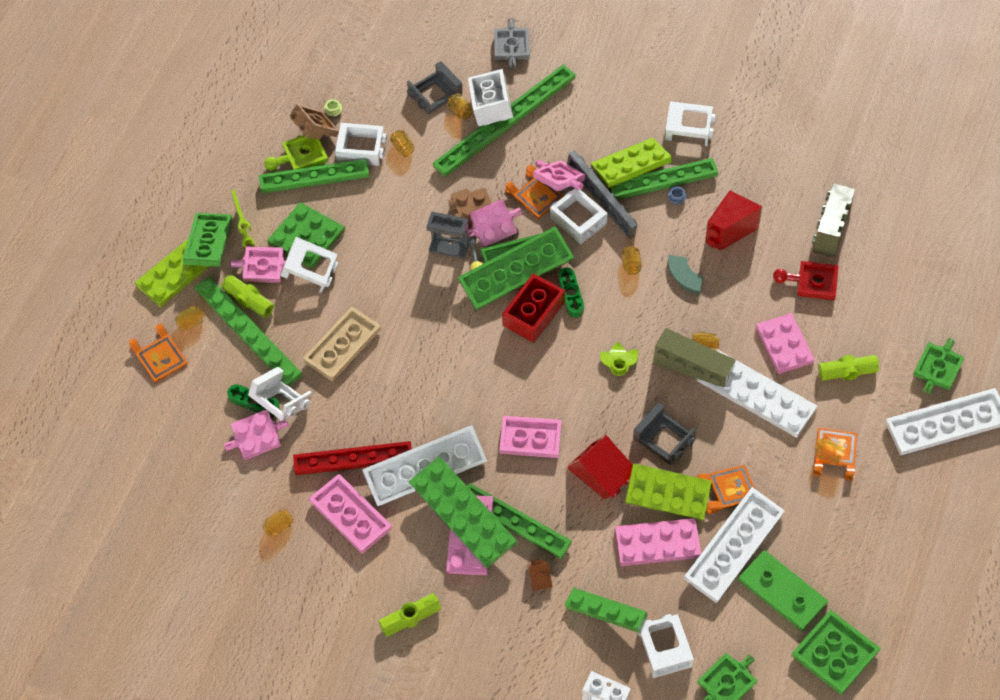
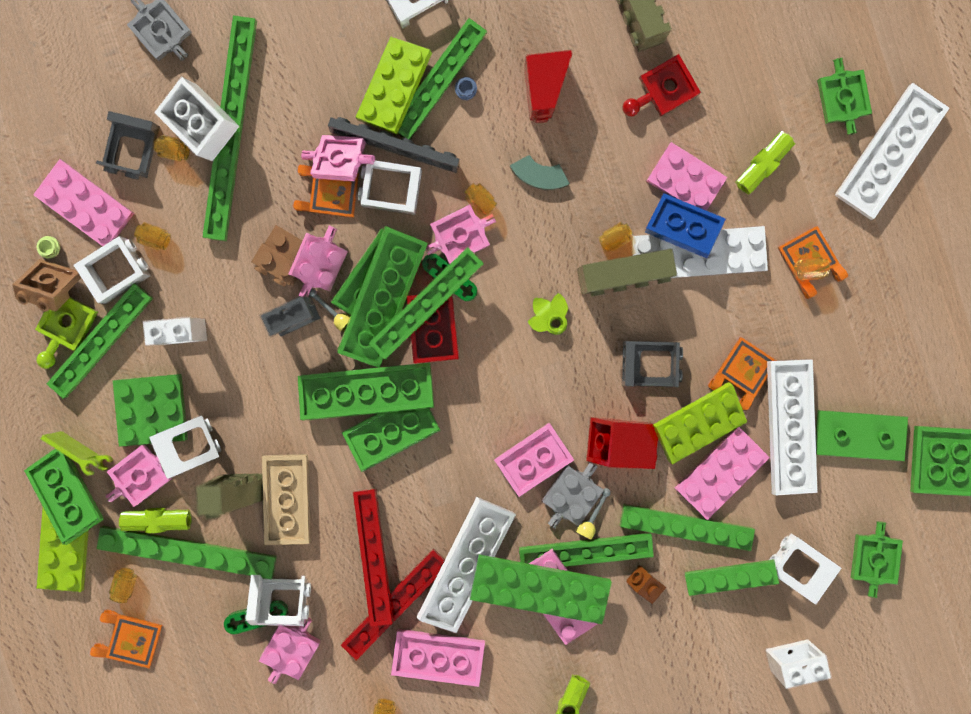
camera: 40 degrees left, 30 degrees up
none -> bright pink plate [34,159,134,246]
none -> white window [143,318,207,345]
none -> olive wedge [197,473,263,519]
none -> bright green plate [298,363,434,421]
none -> bright green plate [342,408,441,472]
none -> red plate [353,489,394,627]
none -> bright green plate [369,247,484,360]
none -> bright pink plate [425,205,496,264]
none -> light grey plate [542,462,604,529]
none -> hinge [576,488,611,540]
none -> bright green plate [620,504,755,551]
none -> blue plate [645,193,726,259]

